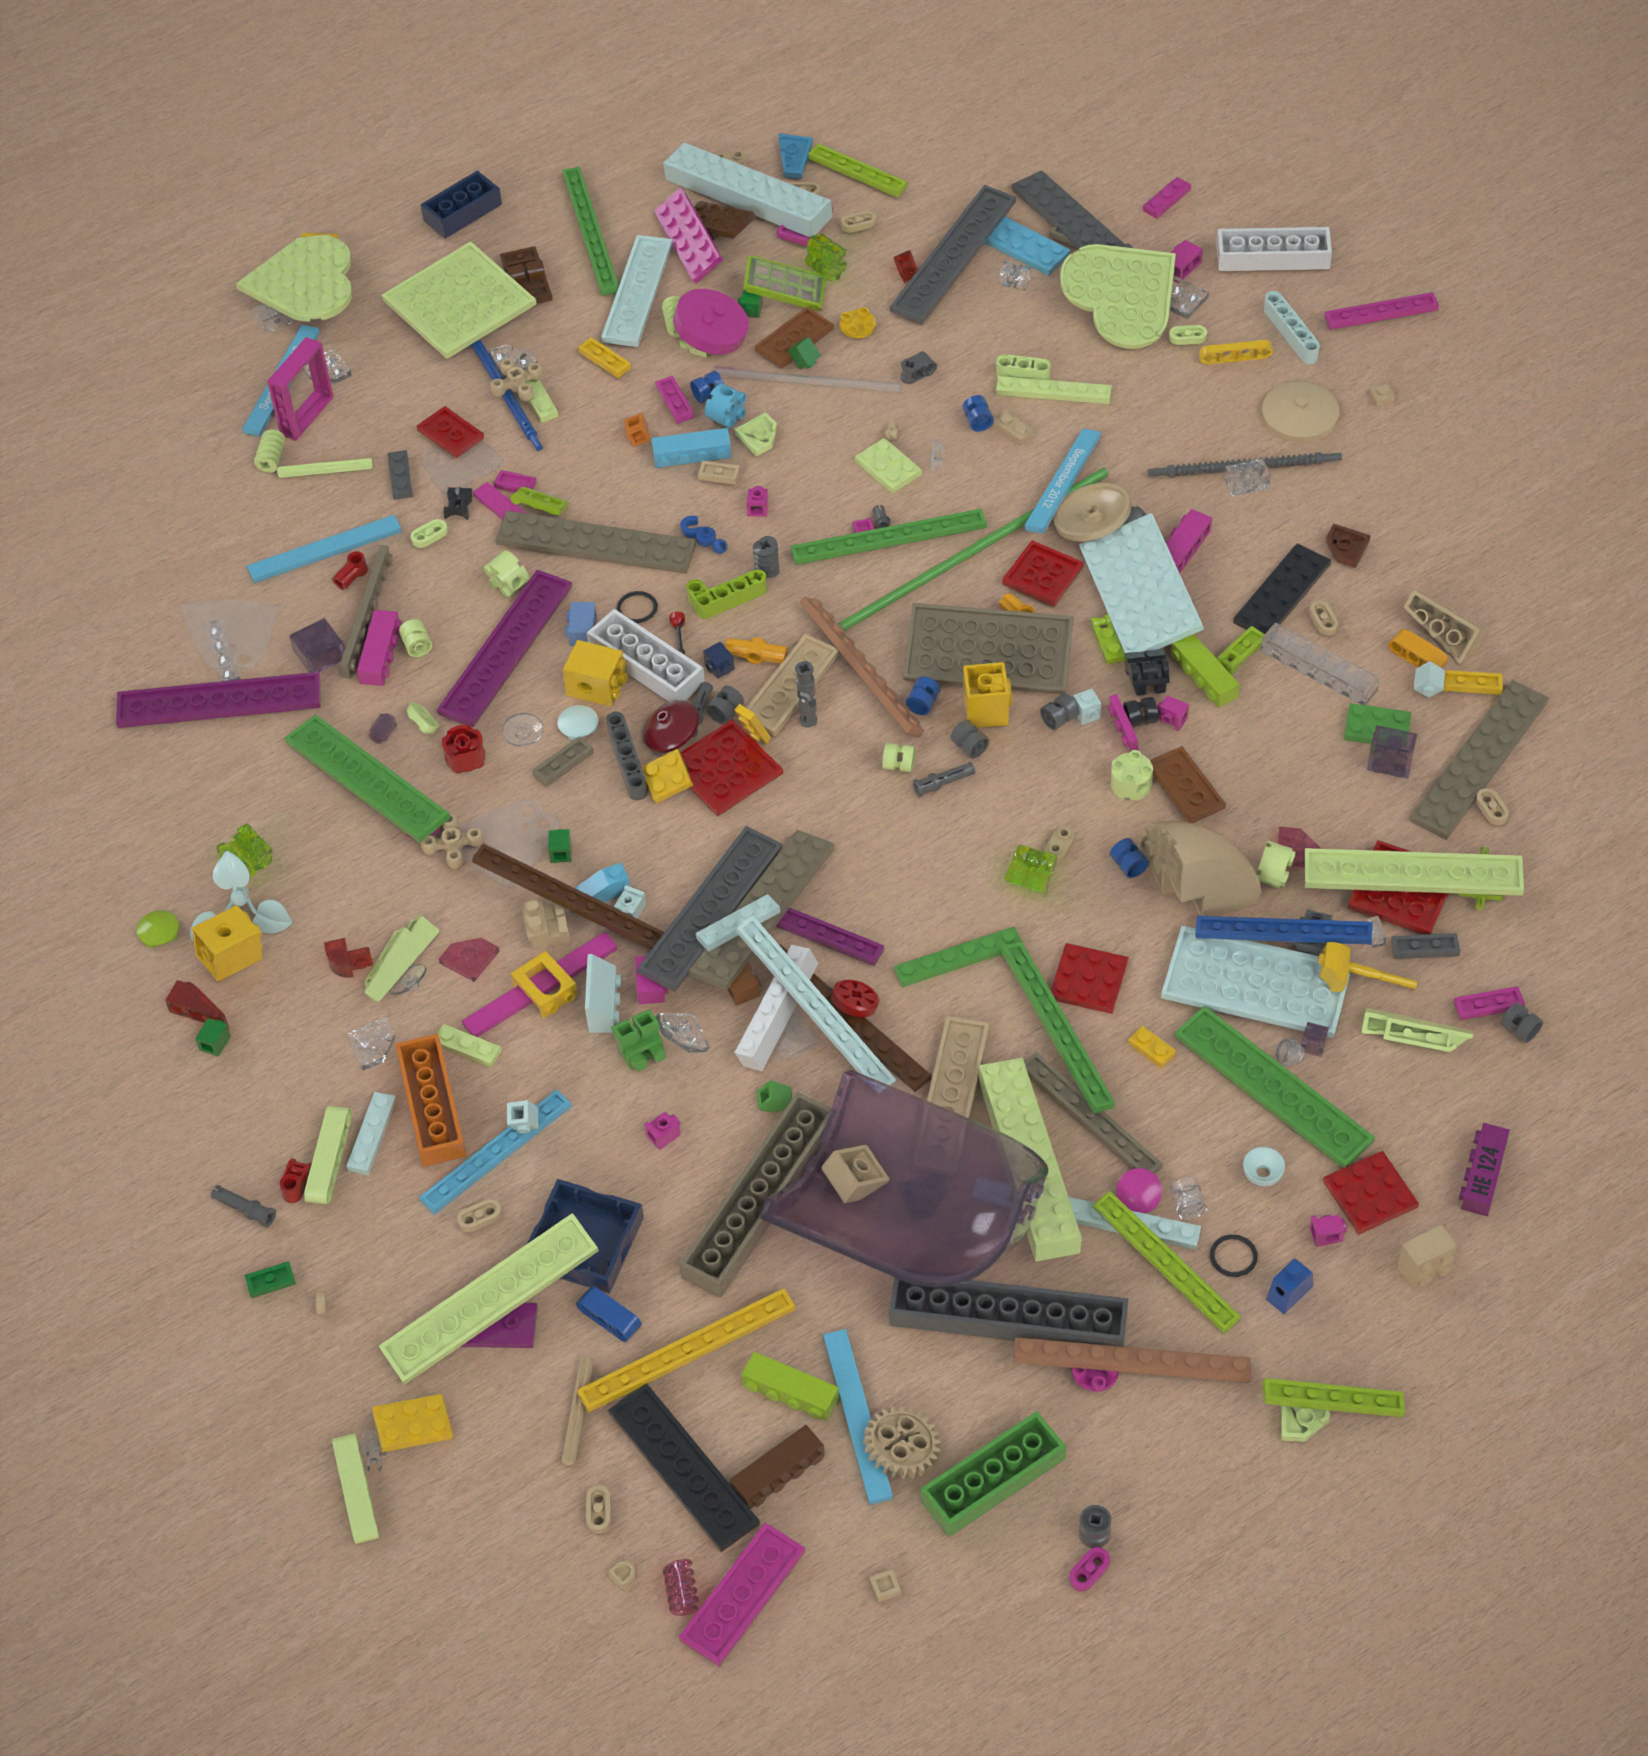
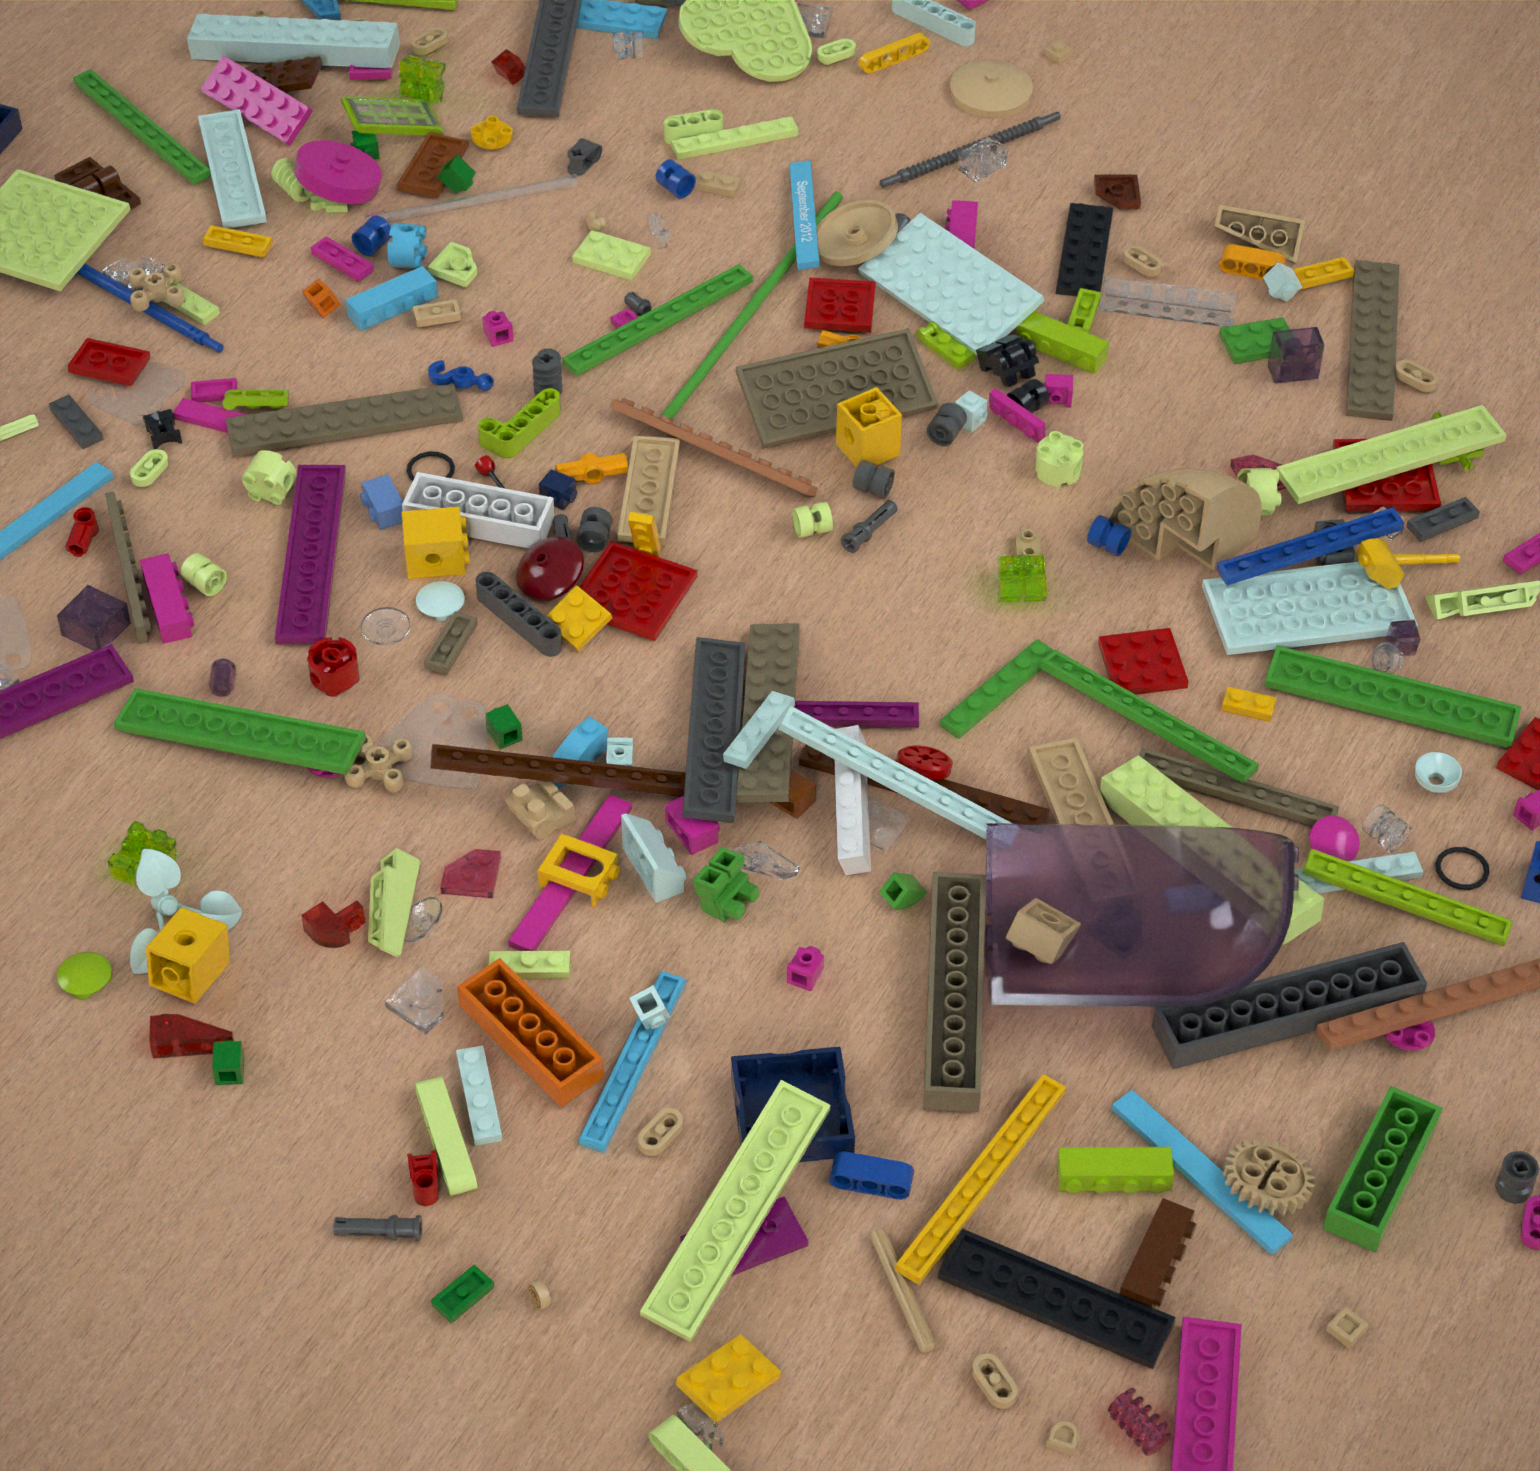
camera: 30 degrees left, 5 degrees down
yellowish green plate [406,702,439,734] -> none
dark grey piece [795,661,818,728] -> none
blue wheel [906,676,941,715] -> none
dark orange plate [1150,746,1226,823] -> none

